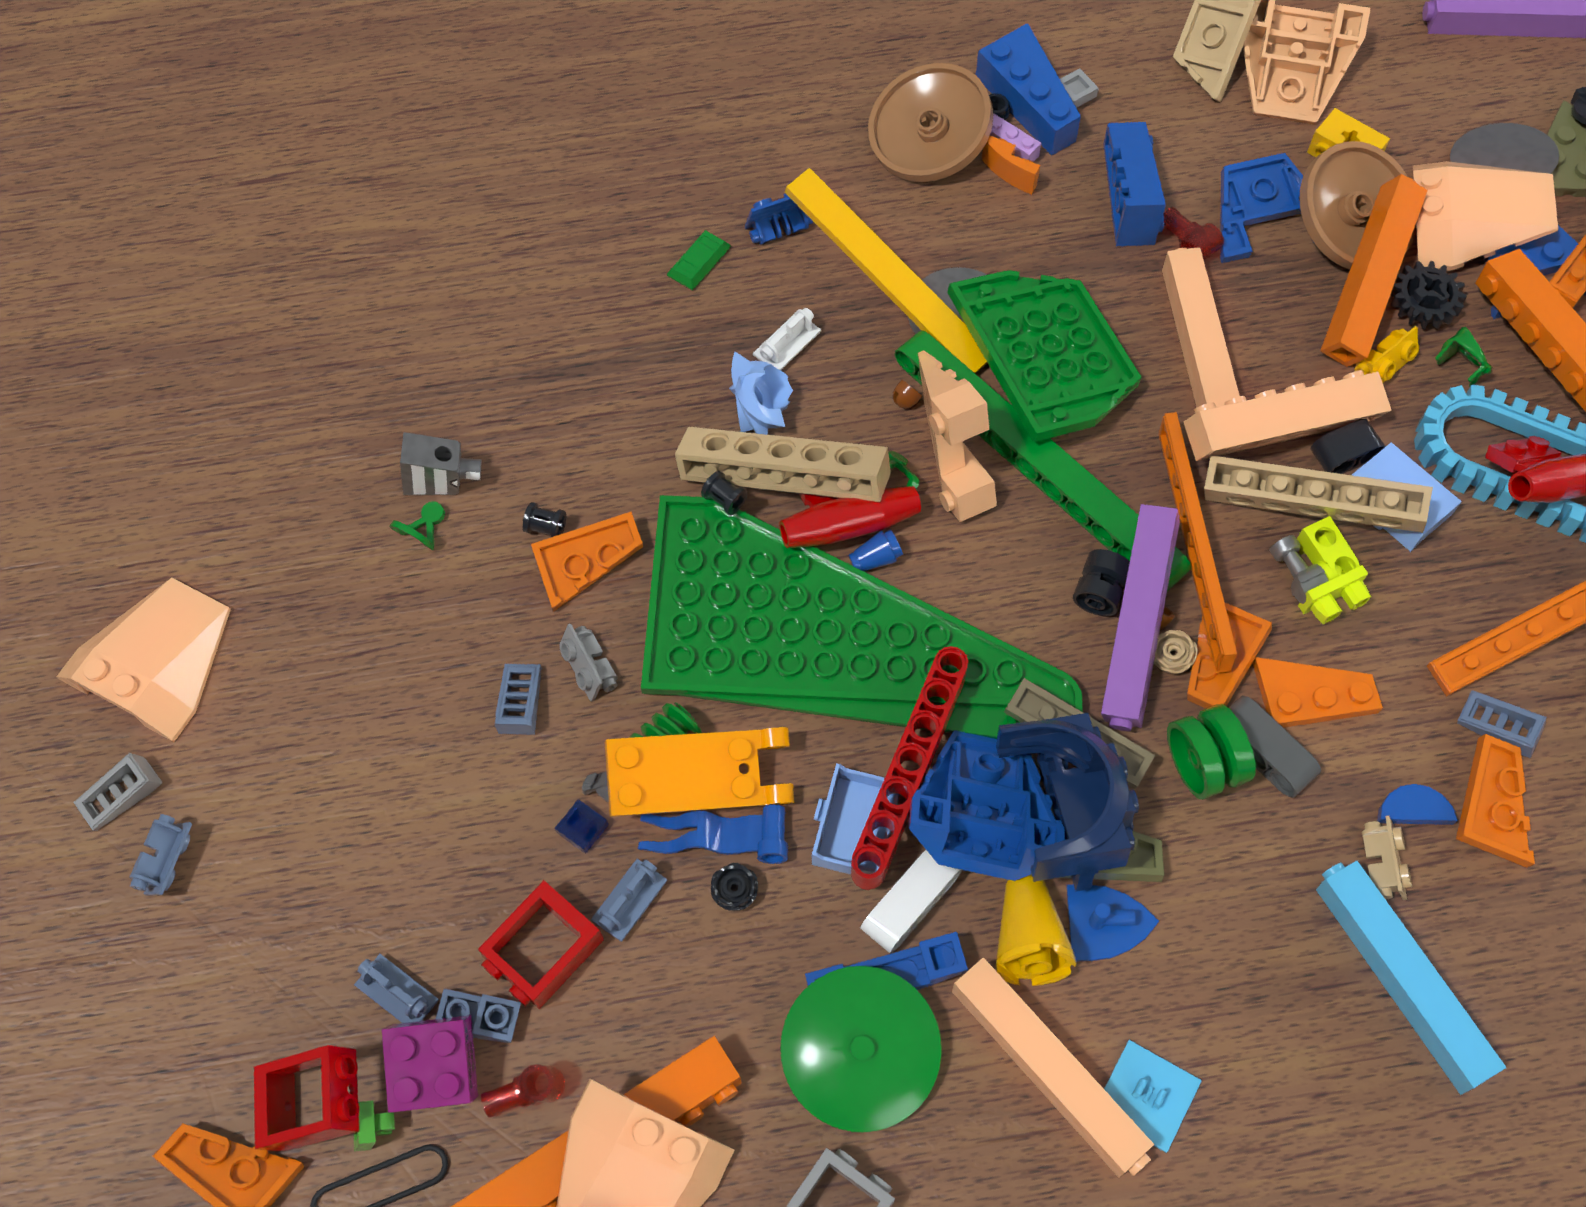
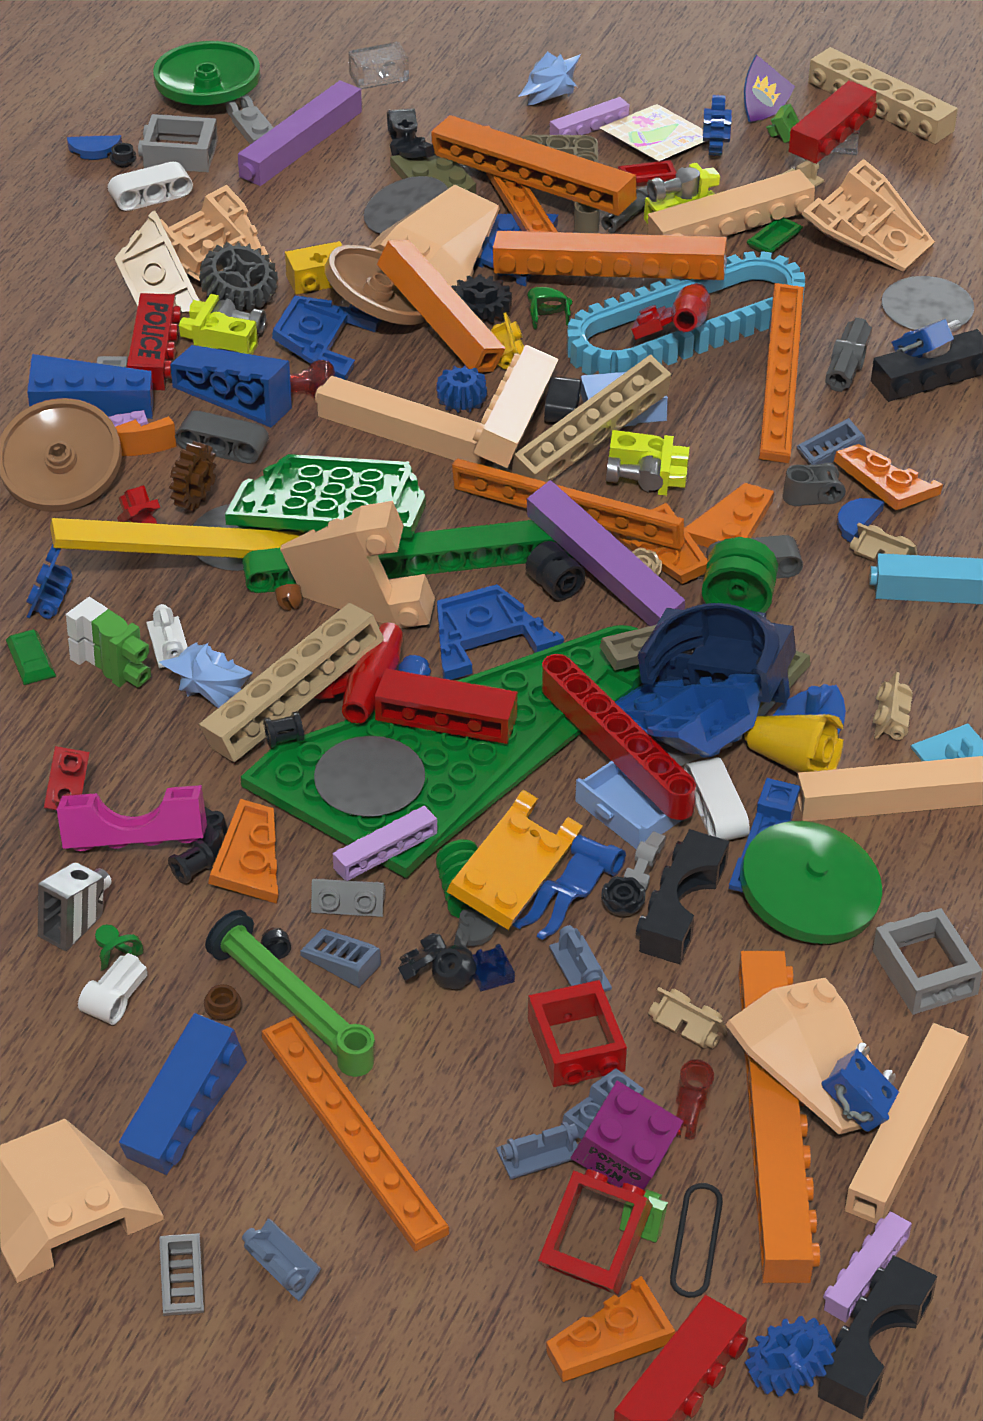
camera: 60 degrees left, 20 degrees down
none -> red hips [43,746,90,811]
none -> dark pink arch [57,785,207,851]
none -> bright green hips [66,597,151,688]
none -> white piece [78,953,147,1025]
none -> red hips [117,485,160,524]
none -> blue wedge [119,1013,247,1175]
none -> red brick [127,293,182,391]
none -> reddish brown gear [169,441,216,511]
none -> dark grey beam [175,411,269,464]
none -> neon yellow hips [179,294,267,355]
none -> black piece [198,807,228,858]
none -> dark grey gear [199,241,278,313]
none -> reddish brown plate [204,984,241,1020]
none -> bright green piece [205,910,375,1077]
none -> black hinge [261,927,291,959]
none -> orange tile [261,1016,449,1252]
none -> flat silver sticker [314,736,425,816]
none -> lavender piece [333,806,437,881]
none -> red brick [375,668,518,744]
none -> black piece [398,933,447,980]
none -> black plate [432,945,476,989]
none -> blue gear [436,365,487,413]
none -> blue wing [437,584,564,680]
none -> light grey piece [624,831,666,890]
none -> black arch [635,829,729,965]
none -> tan hinge [648,987,728,1049]
none -> dark grey piece [782,463,846,506]
none -> tan hinge [873,672,913,740]

